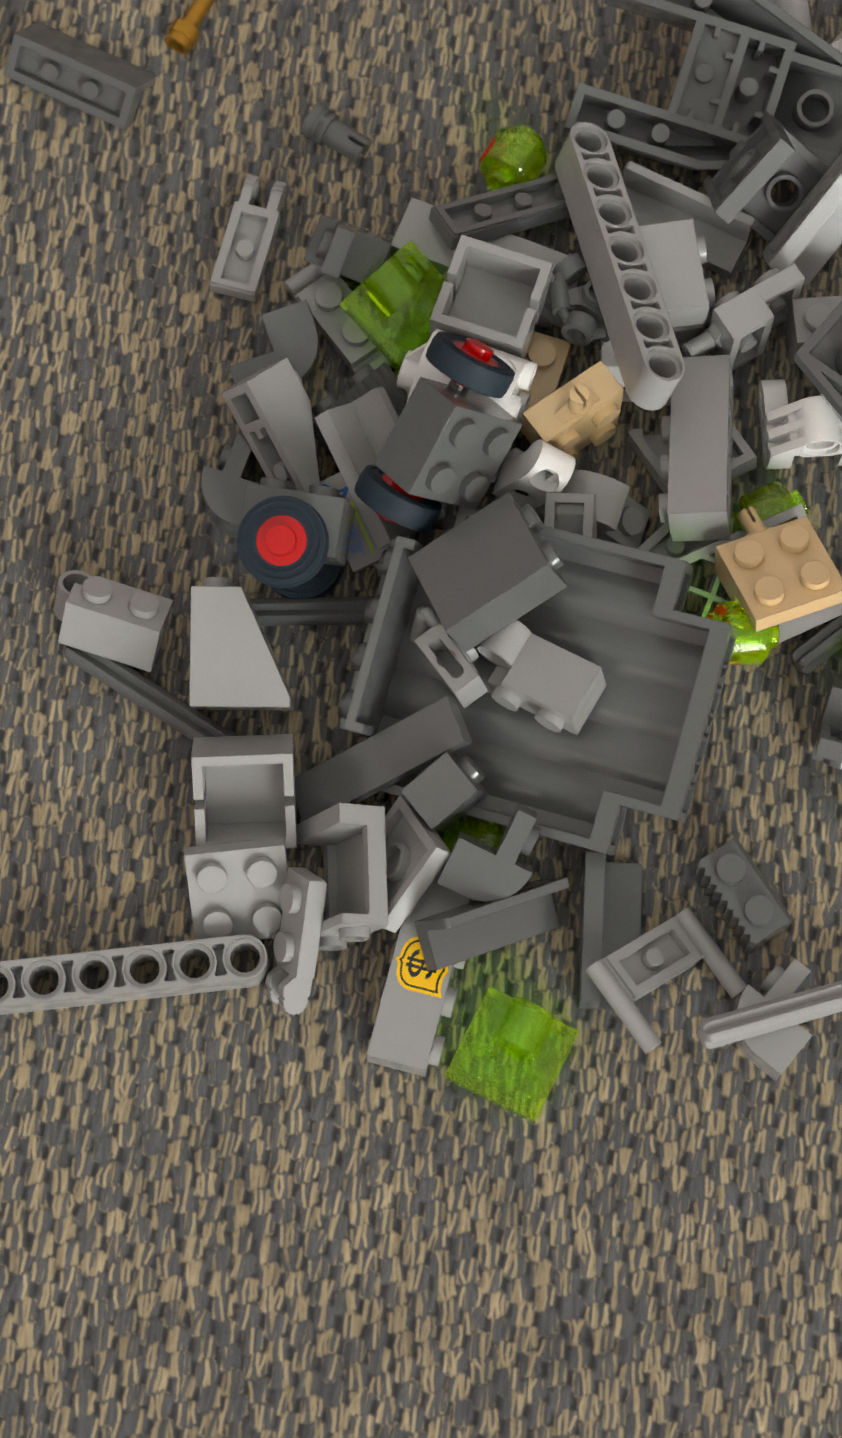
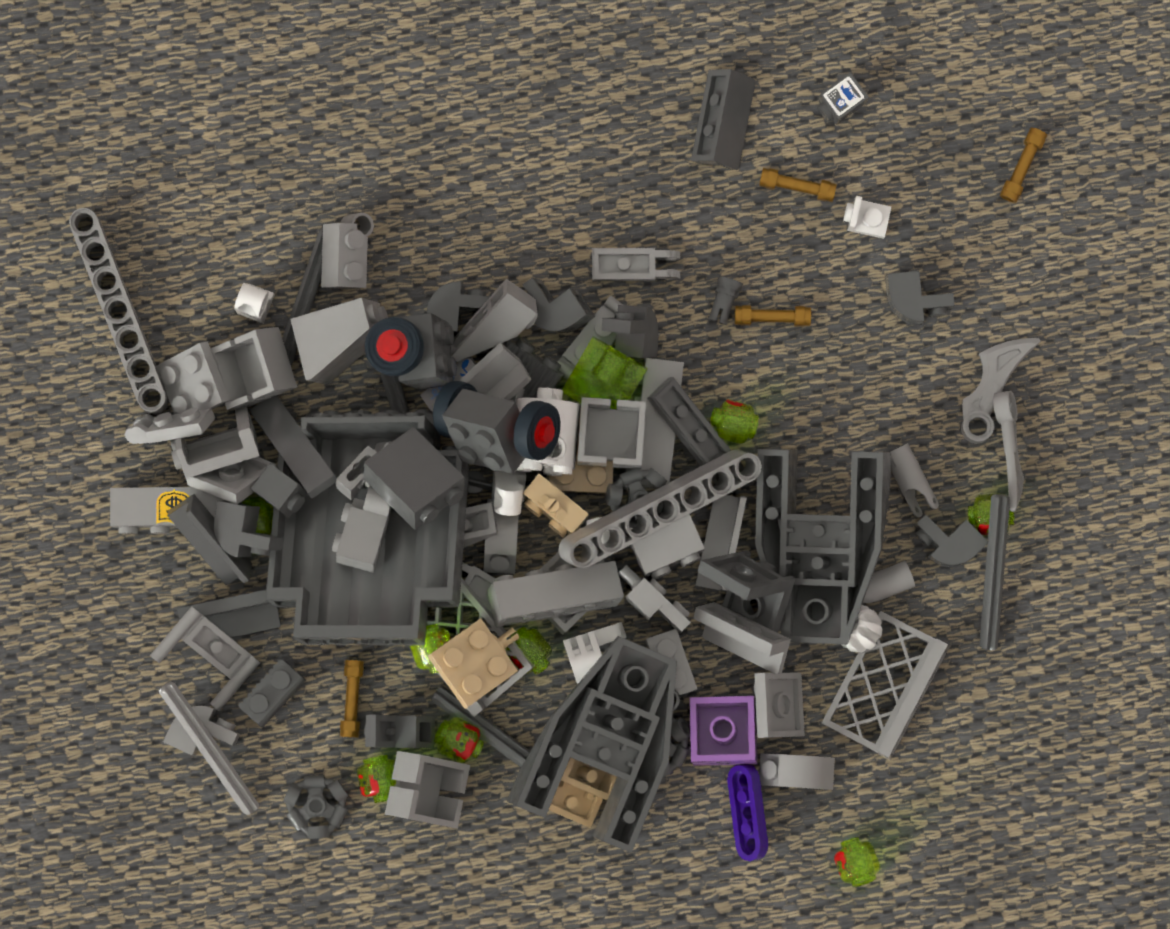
camera: 70 degrees right, 10 degrees up
clear neon green plate [444,986,580,1124] -> none
none -> white leg [234,283,275,324]
none -> pearl gold bar [340,660,364,738]
none -> pearl gold bar [734,305,811,327]

